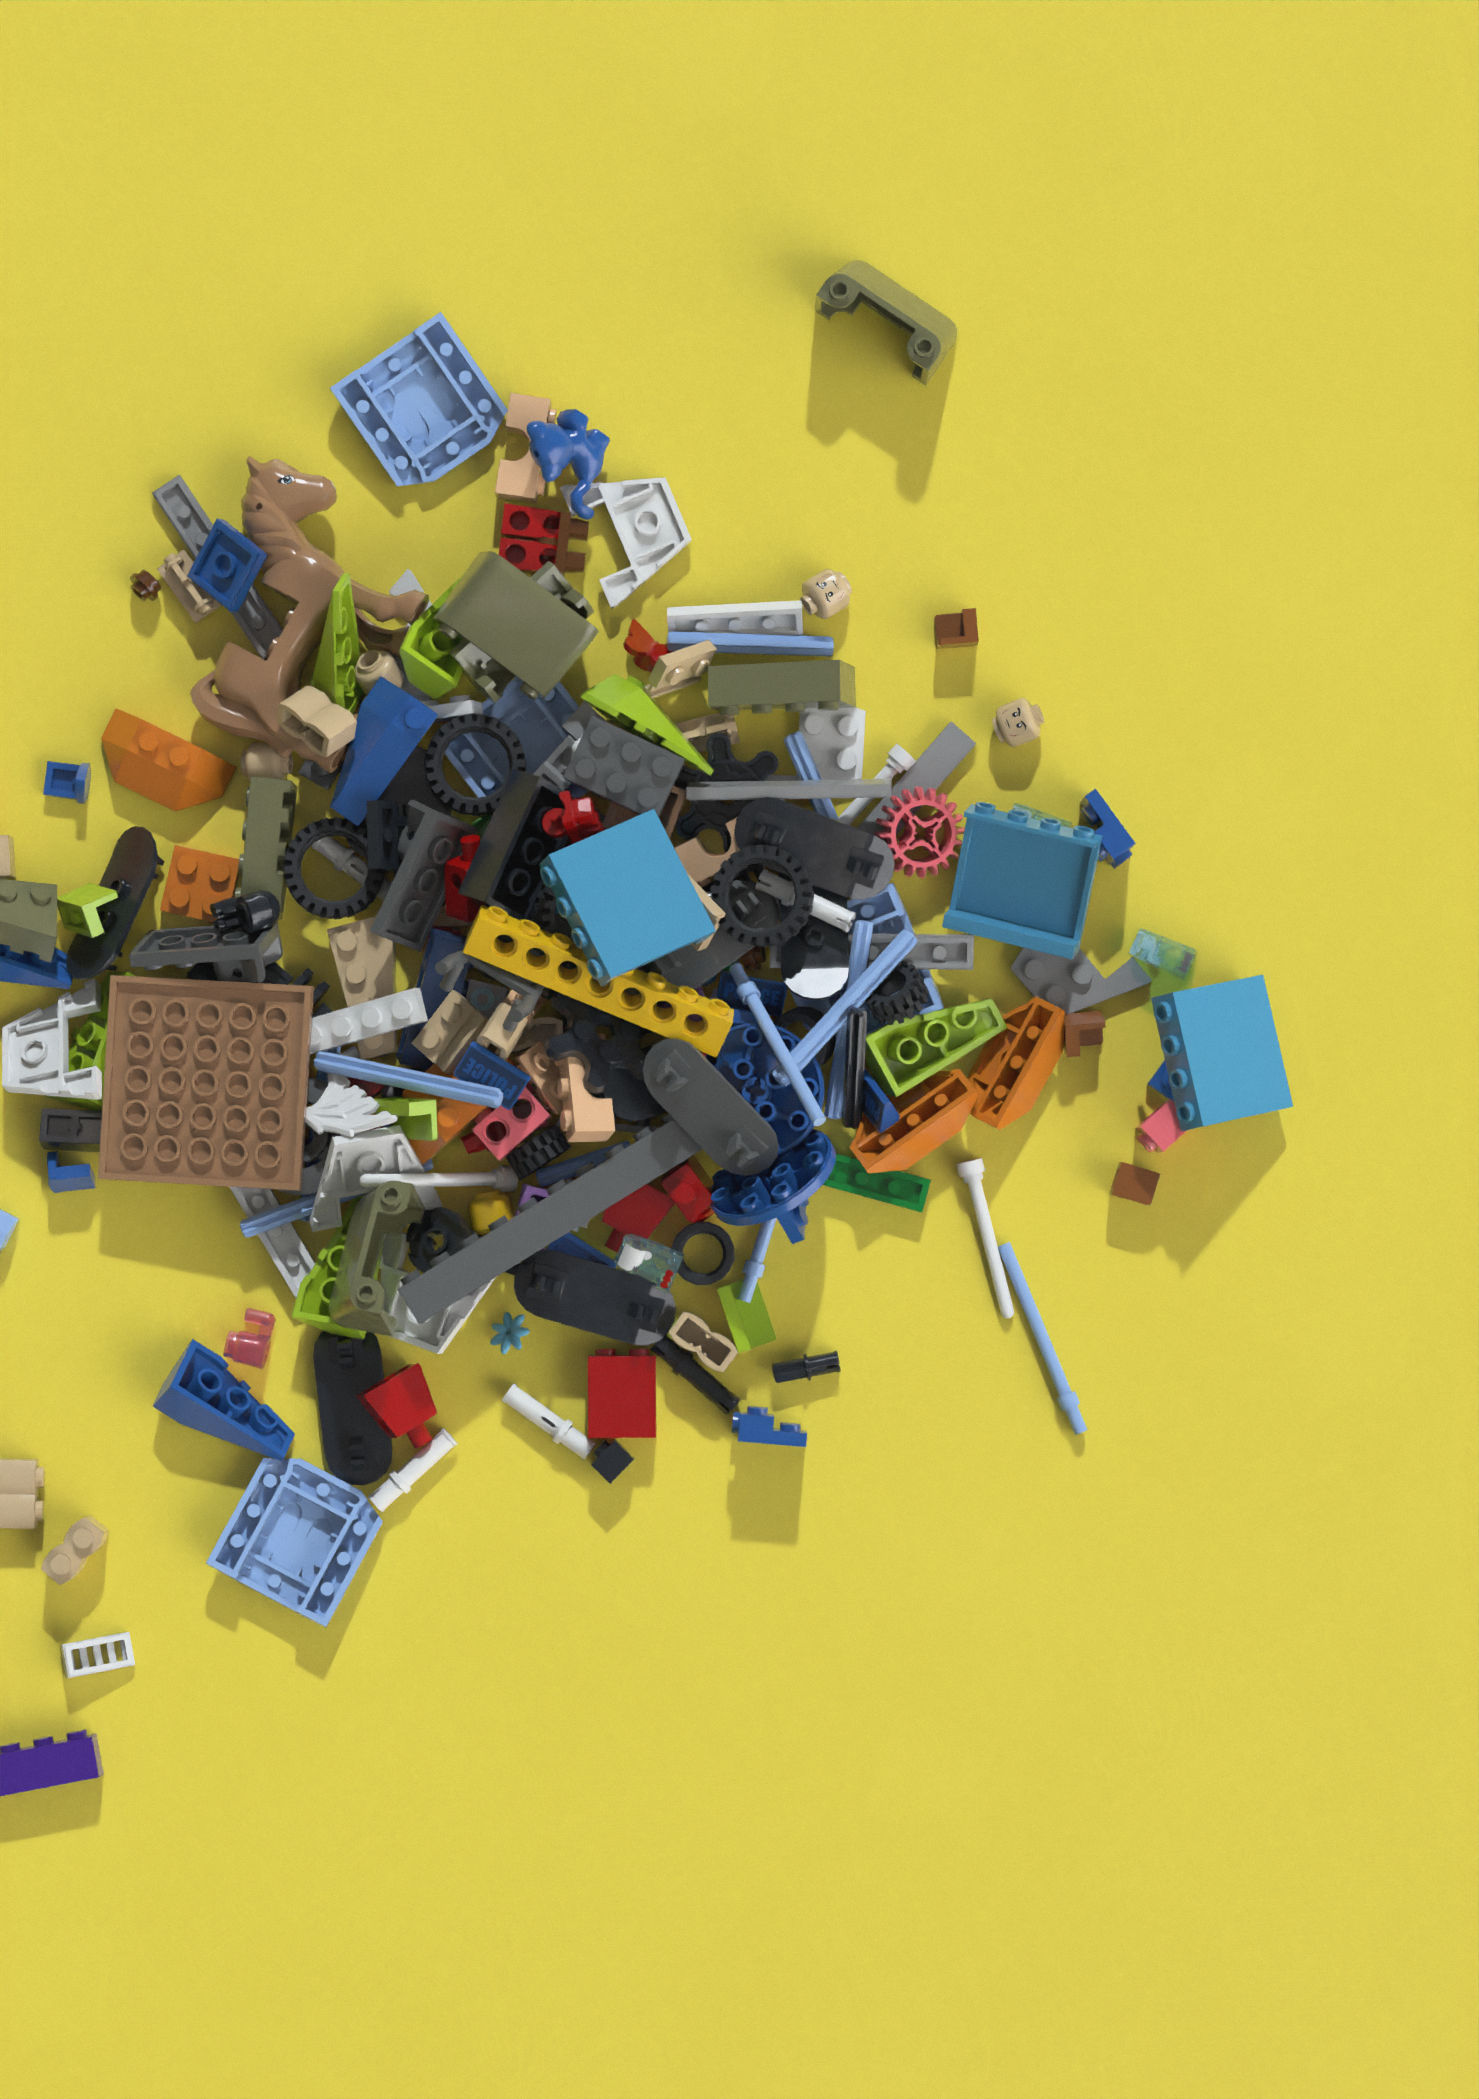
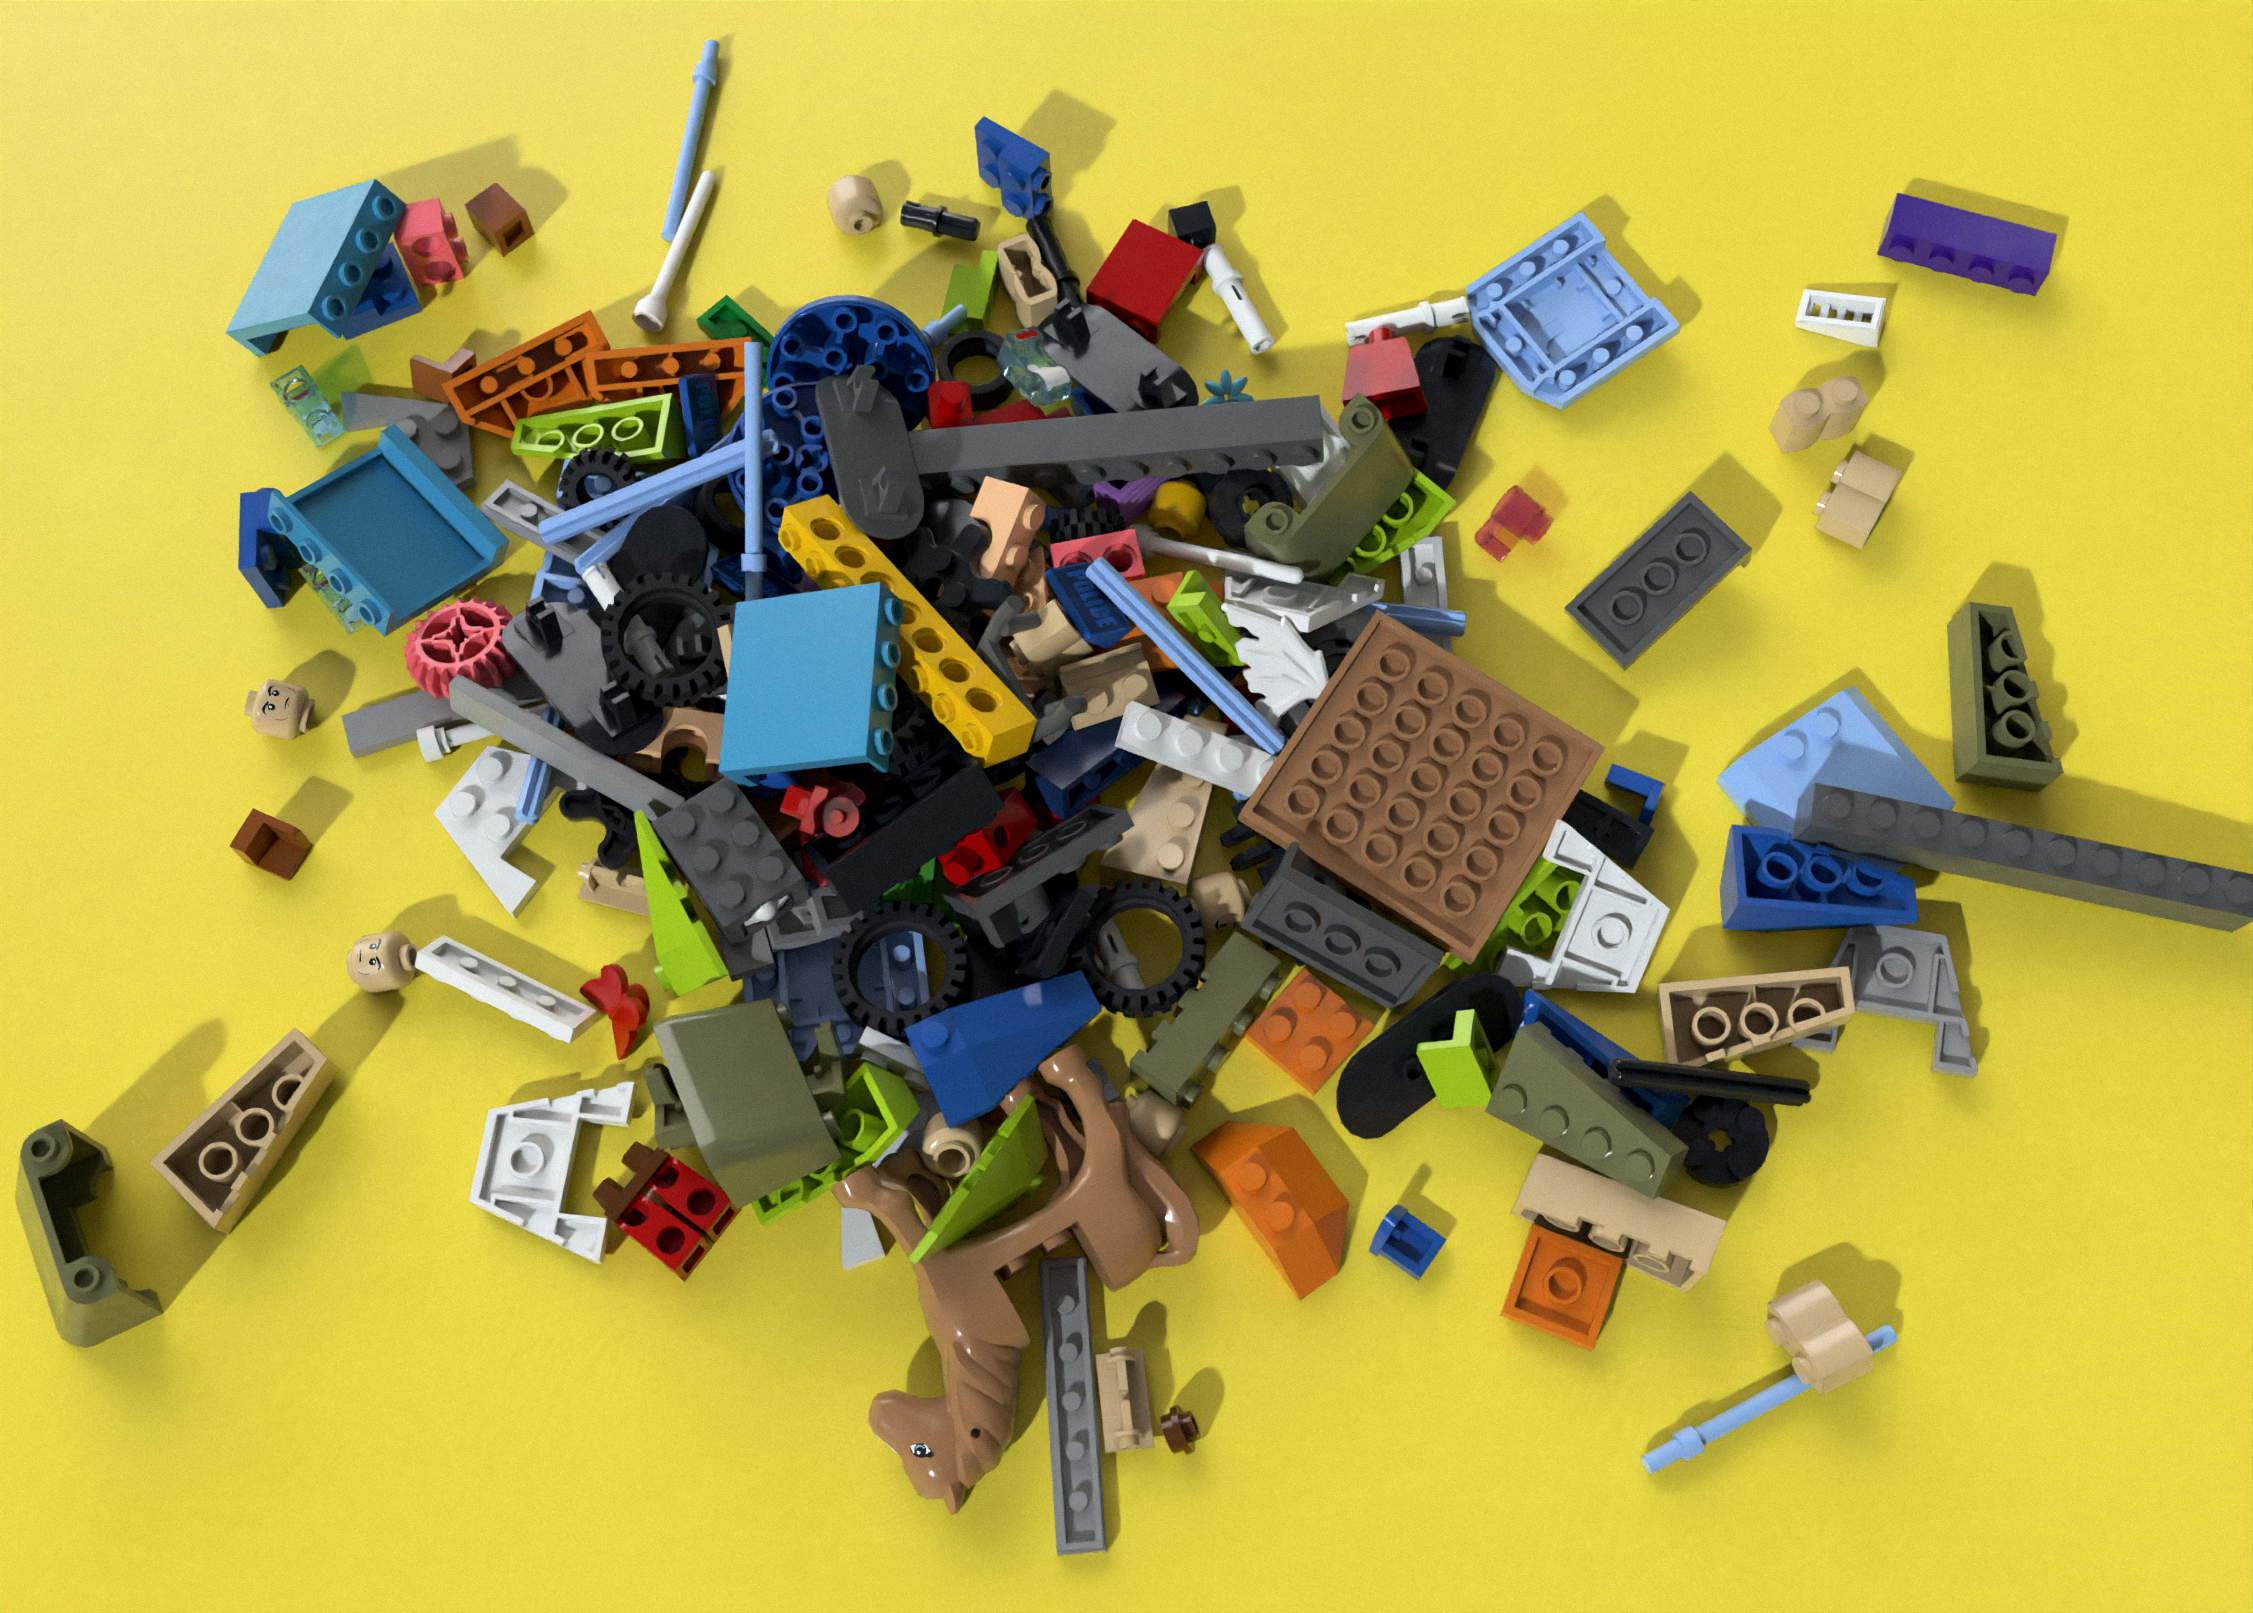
camera: 155 degrees left, 20 degrees down
blue wedge [153,1339,295,1461] -> none
blue tile [187,519,268,612] -> none
black piece [210,890,281,933] -> none
tan brick [277,685,357,757] -> none
light blue wedge [330,312,508,487] -> none
light nougat arch [495,393,557,504] -> none
blue animal [527,409,610,520] -> none
tan plate [643,640,717,699] -> none
light blue axle [667,631,834,657] -> none
olive wedge [708,660,856,715] -> none
black axle [842,1007,867,1129] -> none
none -> tan wedge [149,1028,340,1235]
none -> tan head [827,175,883,235]
none -> tan head [1186,871,1251,935]
none -> dark grey plate [1564,491,1752,671]

